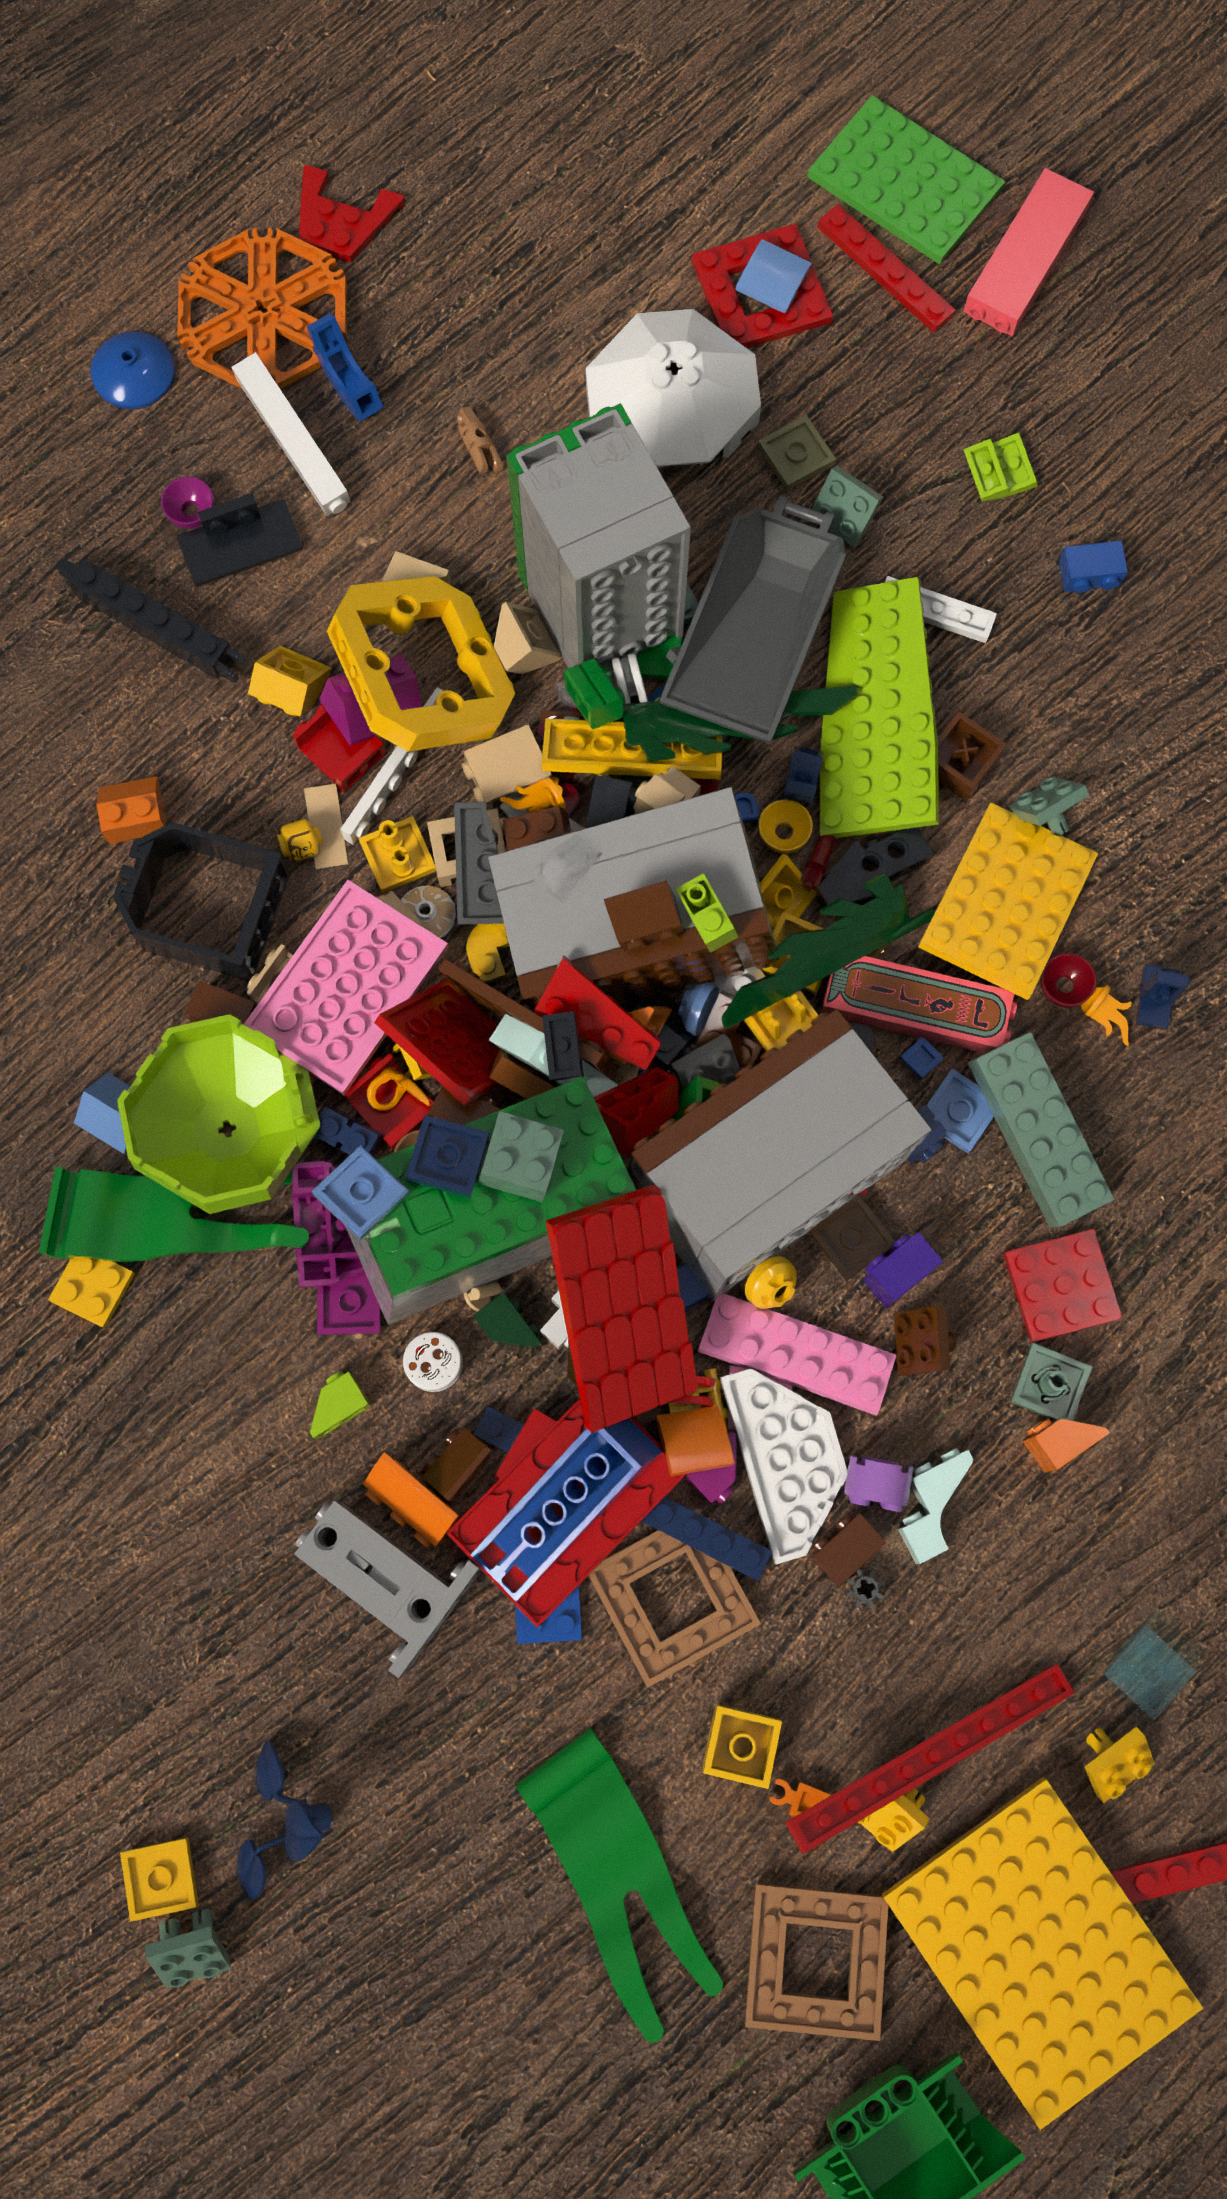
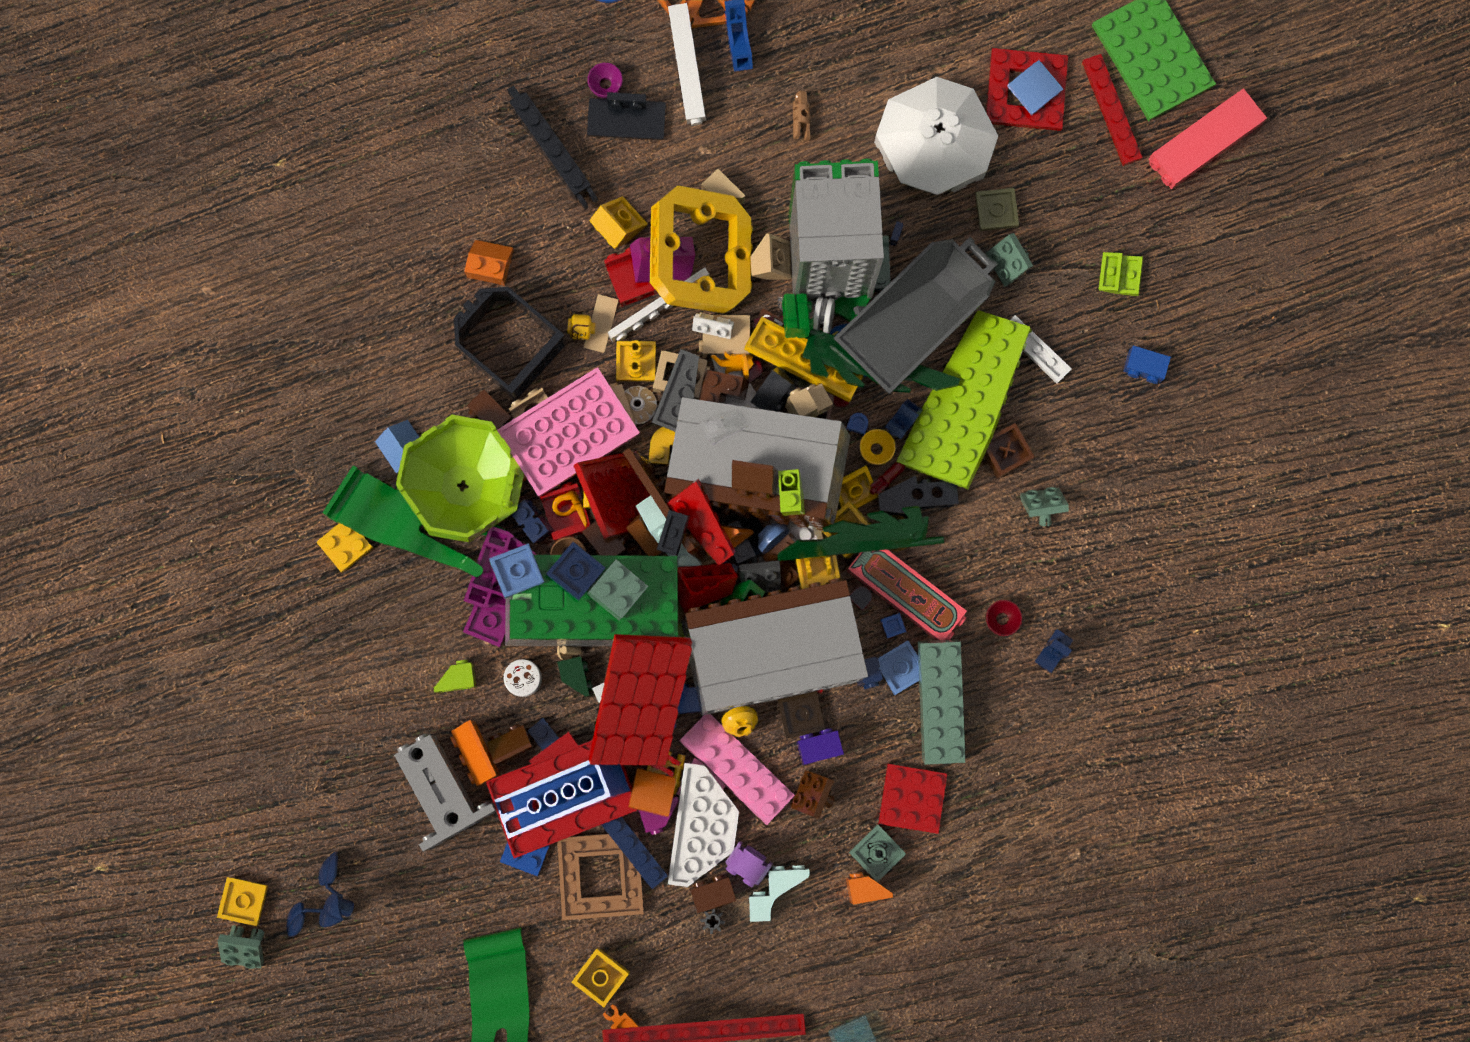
camera: 20 degrees right, 5 degrees up
yellow plate [918,802,1098,1000] -> none
light orange piece [1080,984,1132,1046] -> none
none -> white hinge [692,312,734,339]

